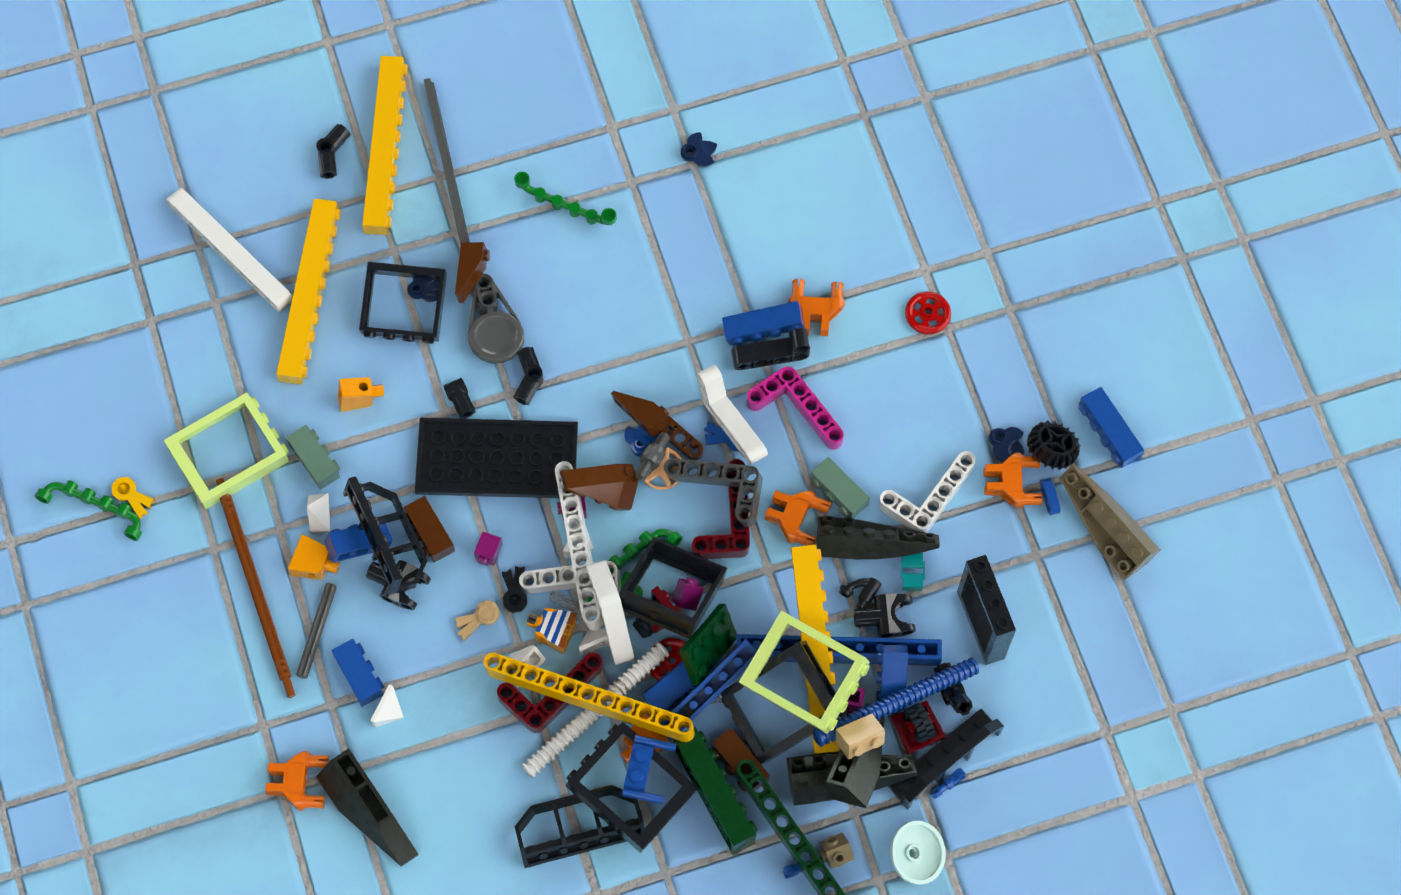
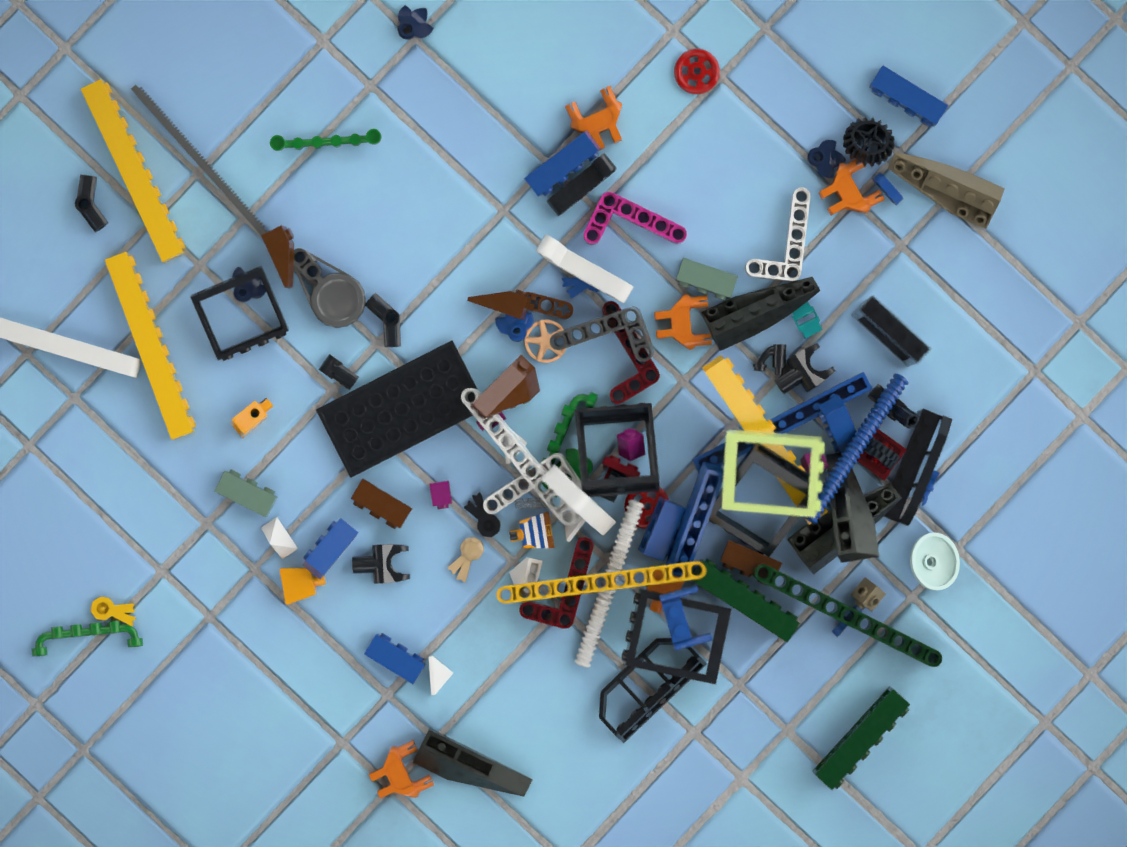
camera: 30 degrees left, 20 degrees up
yellowish green window [164,393,289,510] -> none
dark orange axle [216,478,296,698] -> none
dark grey axle [296,583,337,679] -> none
black plate [343,476,427,595] -> none
dark grey axle [635,432,670,481] -> none
dark green plate [679,604,737,685] -> none
tan brick [836,714,885,759] -> none

